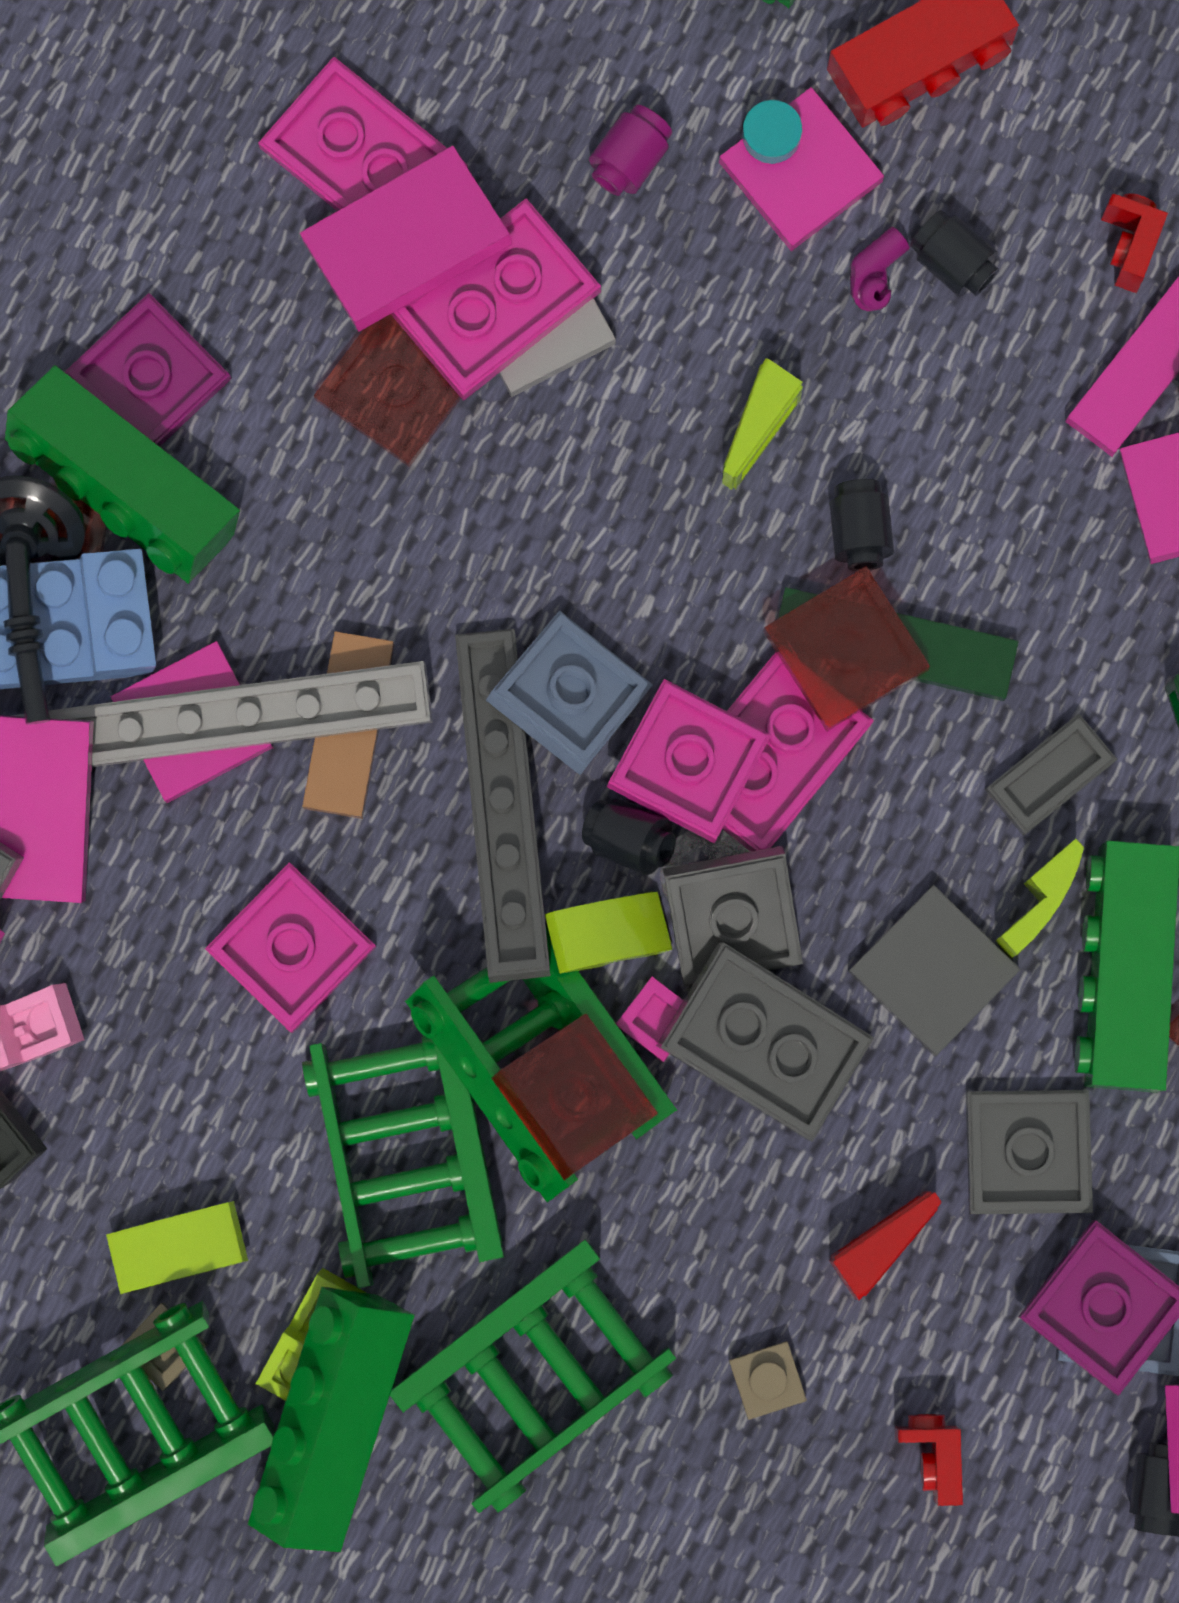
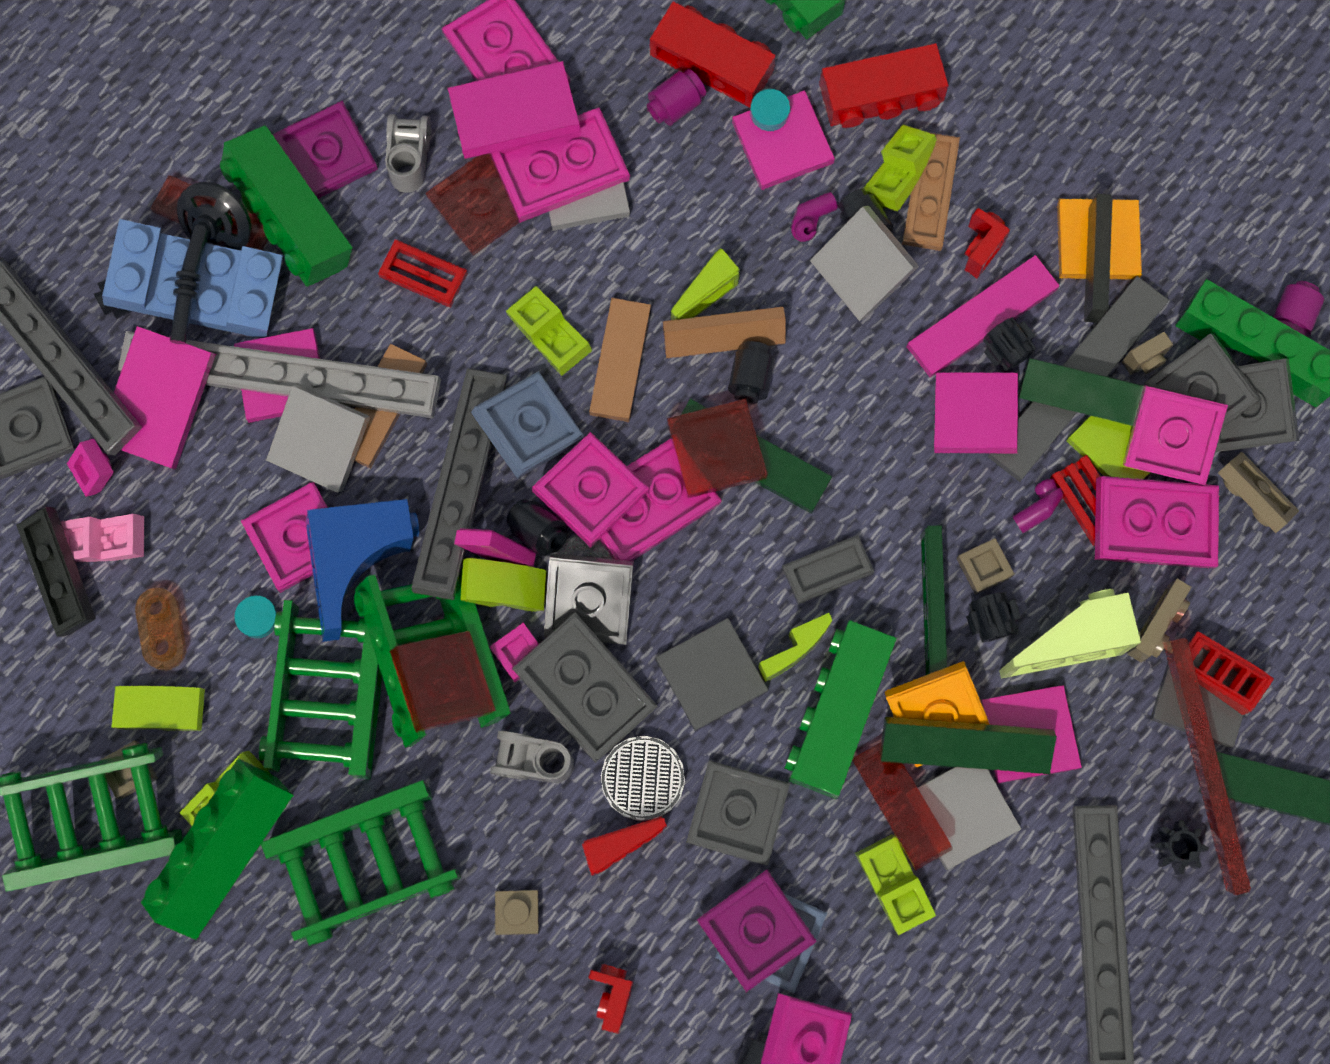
camera: 15 degrees right, 5 degrees down
none -> clear orange plate [135,588,186,671]
none -> teal tile [234,595,277,638]
none -> light grey tile [266,384,370,493]
none -> blue arch [306,499,419,642]
none -> red tile [378,239,468,308]
none -> light grey piece [385,114,431,193]
none -> dark pink tile [454,528,536,567]
none -> light grey piece [490,731,574,783]
none -> lime slope [506,286,592,376]
none -> medium nougat tile [589,298,651,422]
none -> tile [601,736,685,821]
none -> red brick [650,1,776,108]
none -> medium nougat tile [663,307,785,358]
none -> light grey tile [810,206,919,321]
none -> lime slope [864,125,937,212]
none -> medium nougat tile [902,132,960,251]

